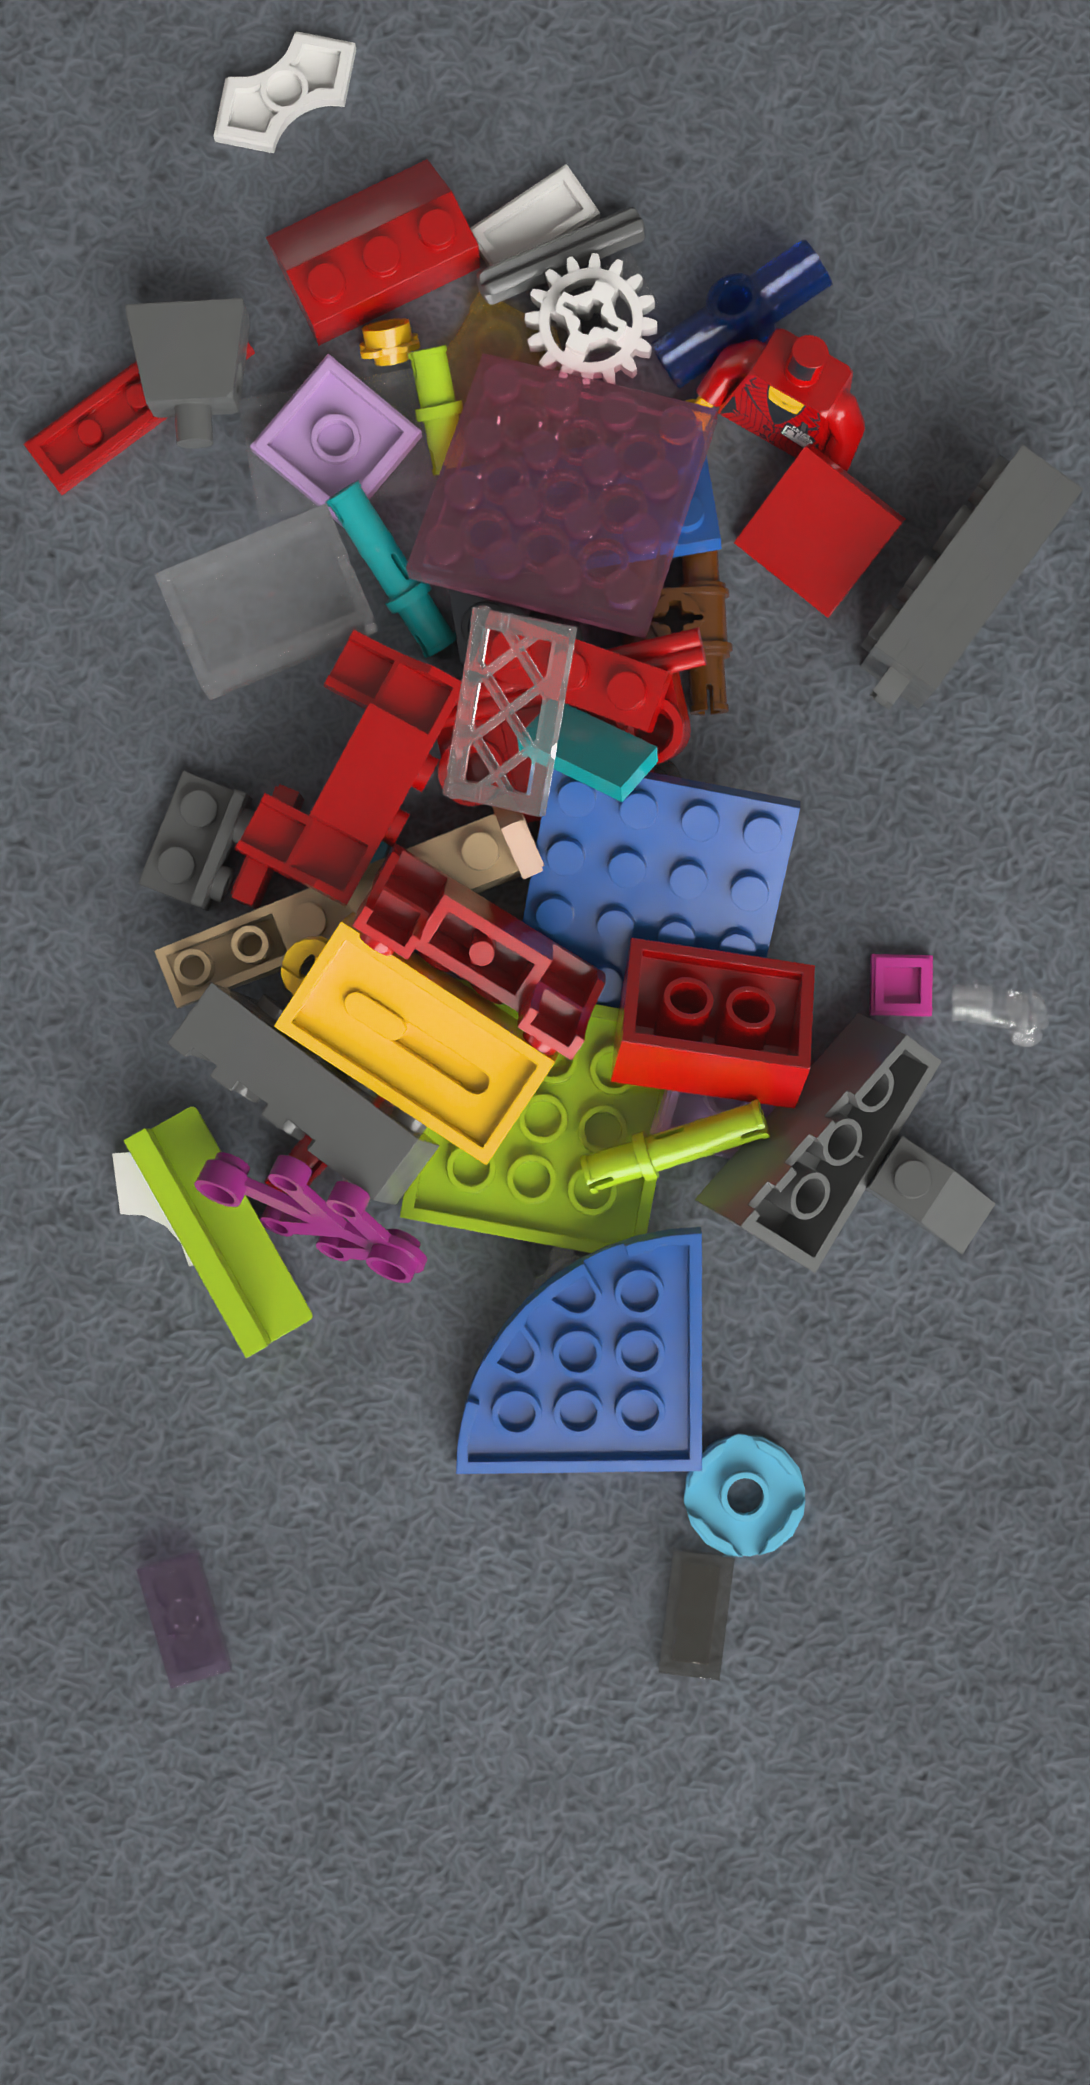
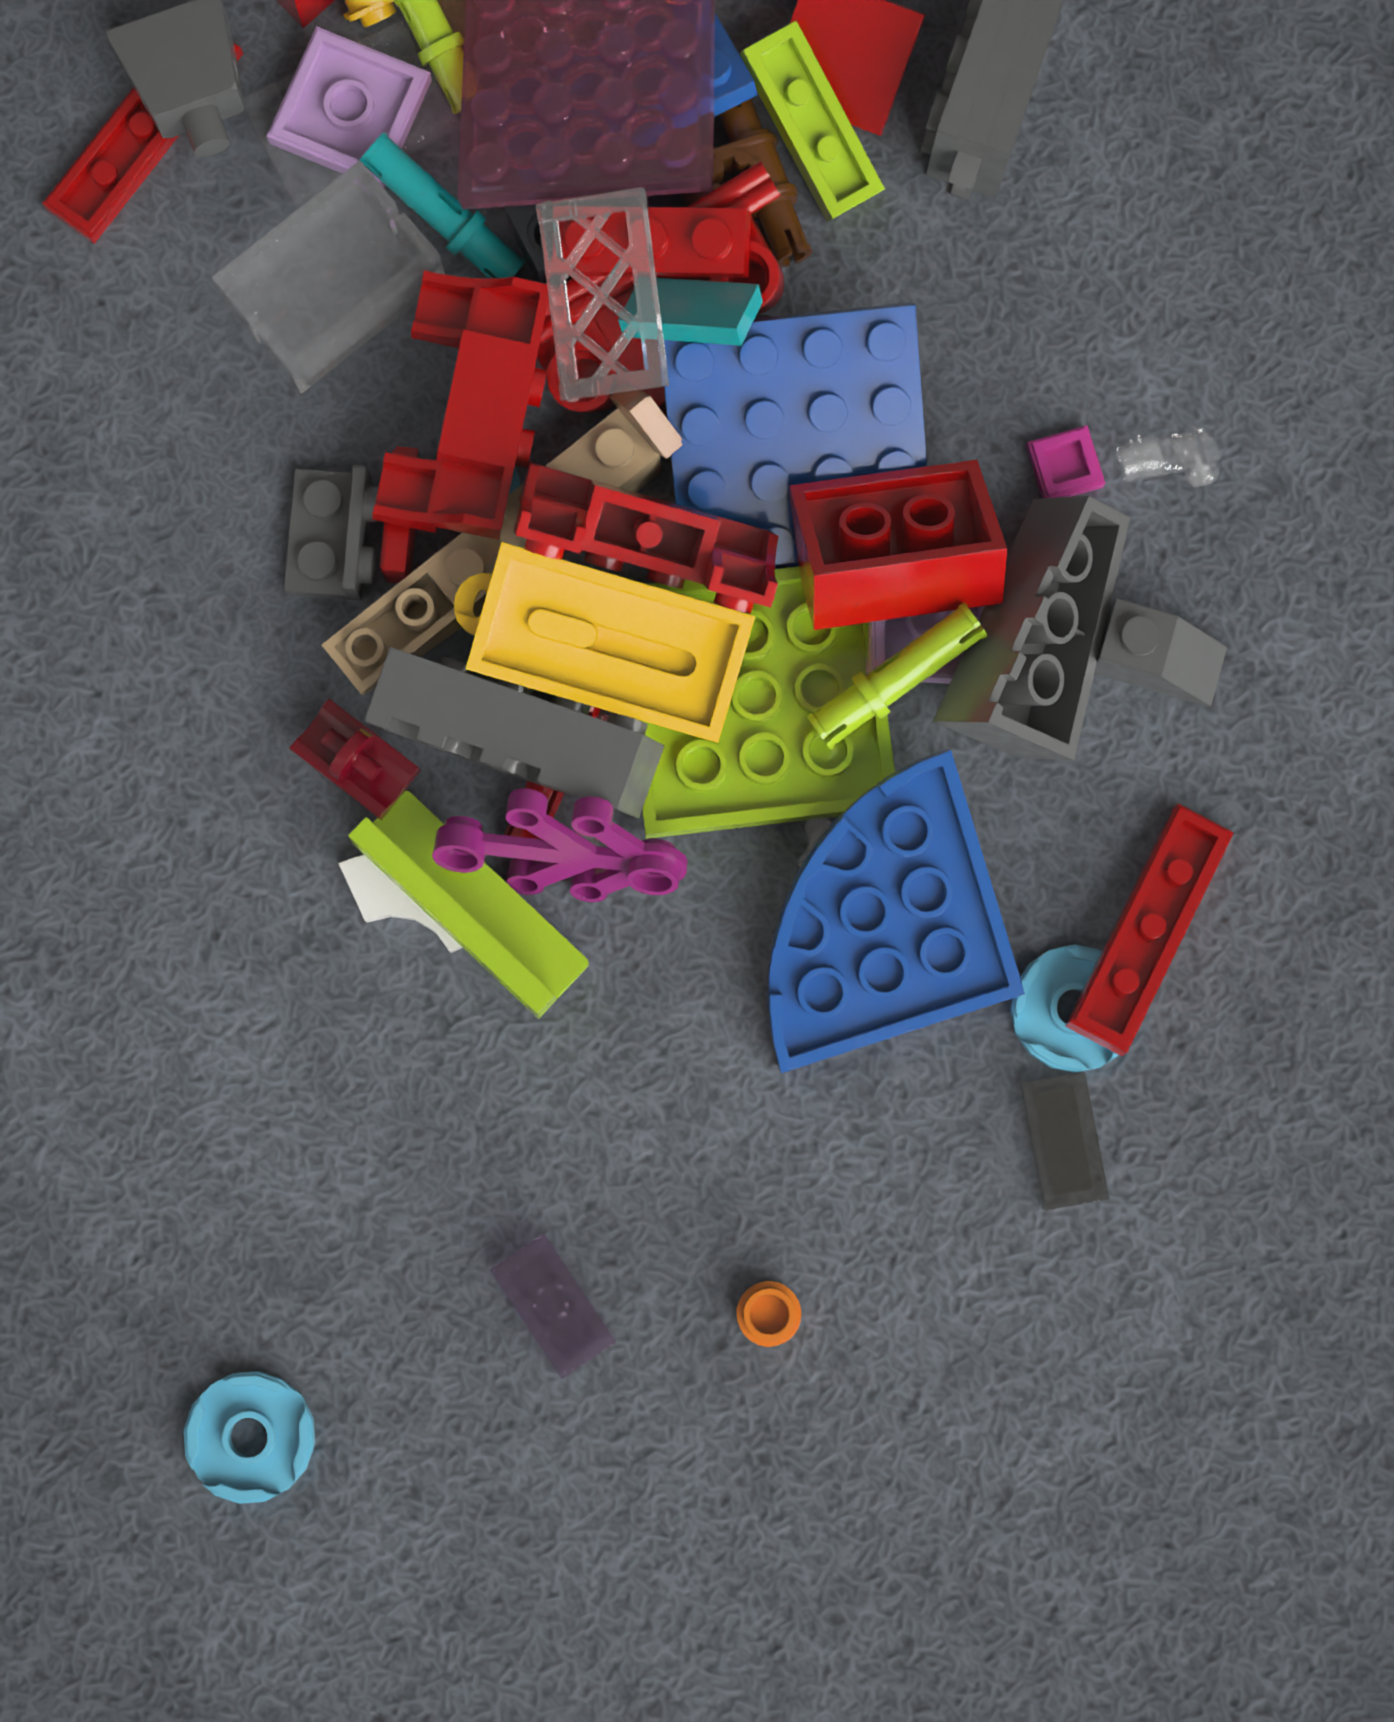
camera: 20 degrees left, 5 degrees down
none -> dark red hips [289,699,421,820]
none -> orange plate [736,1281,801,1347]
none -> lime plate [739,21,885,222]
none -> red tile [1065,803,1234,1056]

